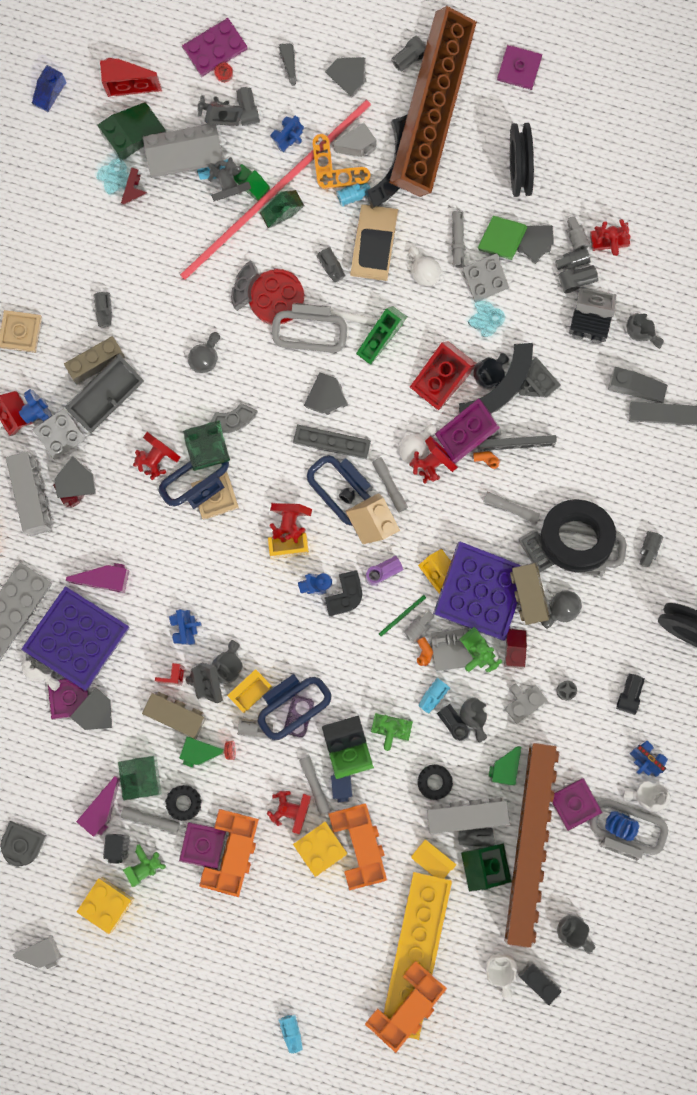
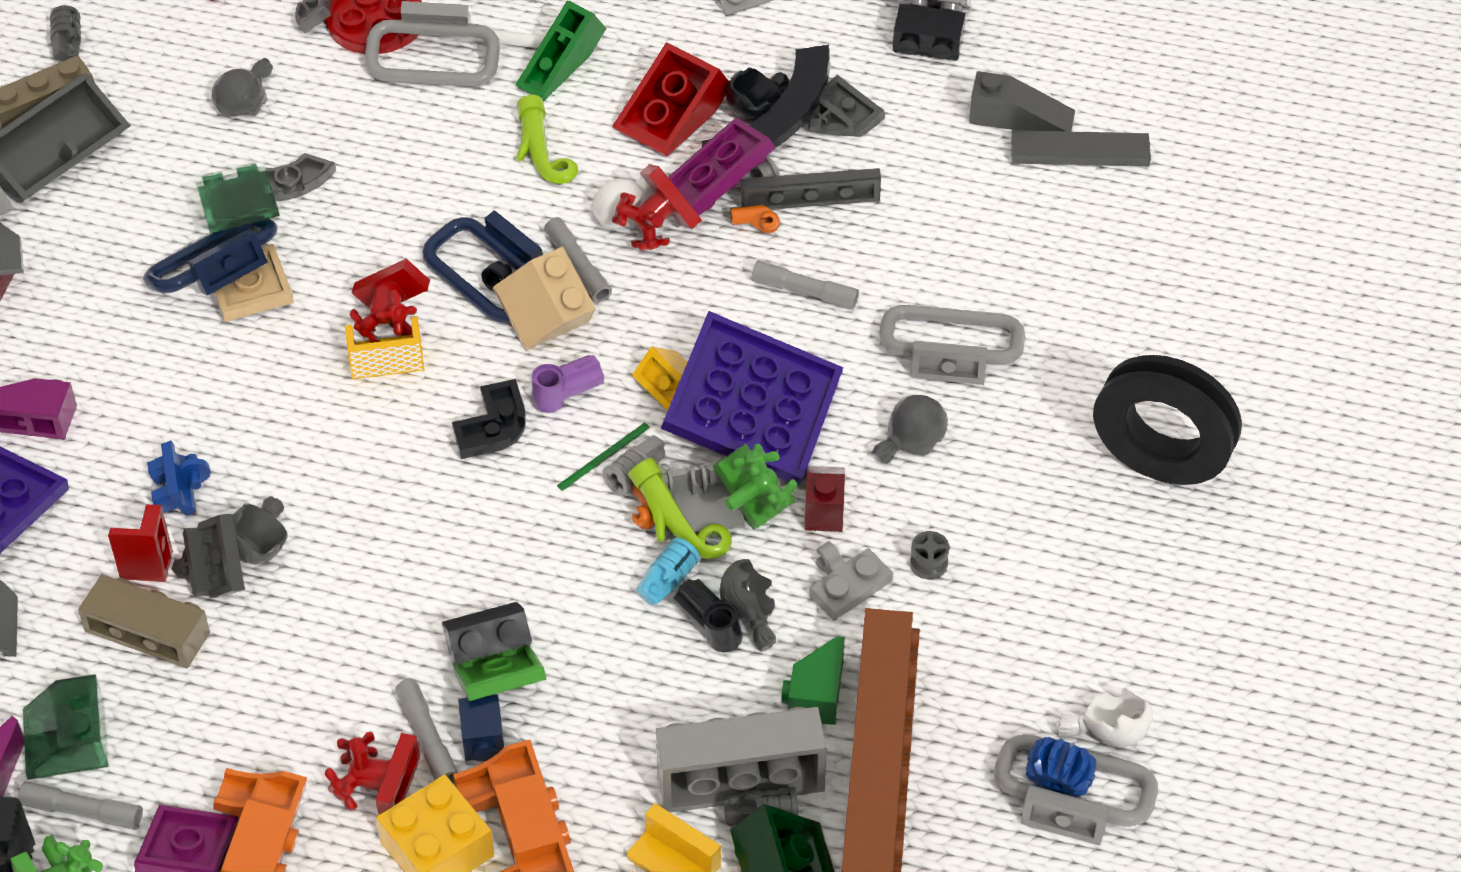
camera: 10 degrees left, 30 degrees down
red piece [133,432,181,480] -> none
black tyre [165,785,202,821] -> none
green slope [179,737,225,768] -> none
clear red tile [224,741,236,760] -> none
yellow panel [227,669,272,713] -> none
light grey hinge [237,717,273,738] -> none
dark blue bar [258,674,332,740] -> none
clear purple piece [284,695,314,738] -> none
dark grey tile [293,424,371,460] -> none
blue hips [298,573,332,595] -> none
dark grey slope [304,372,348,415] -> none
bright green piece [371,713,413,751] -> none
black tyre [417,765,453,800] -> none
clear light blue plate [468,301,505,337] -> none
dark tan brick [510,562,550,625] -> none
dark grey slope [518,530,554,573] -> none
black tyre [540,499,616,572] -> none
magenta plate [553,778,603,831] -> none
black piece [616,673,645,715] -> none
dark grey hair [626,313,664,349] -> none
blue hips [629,741,668,777] -> none
dark grey hinge [639,531,664,567] -> none
none -> lime plant [516,95,578,185]
none -> lime plant [628,457,732,559]

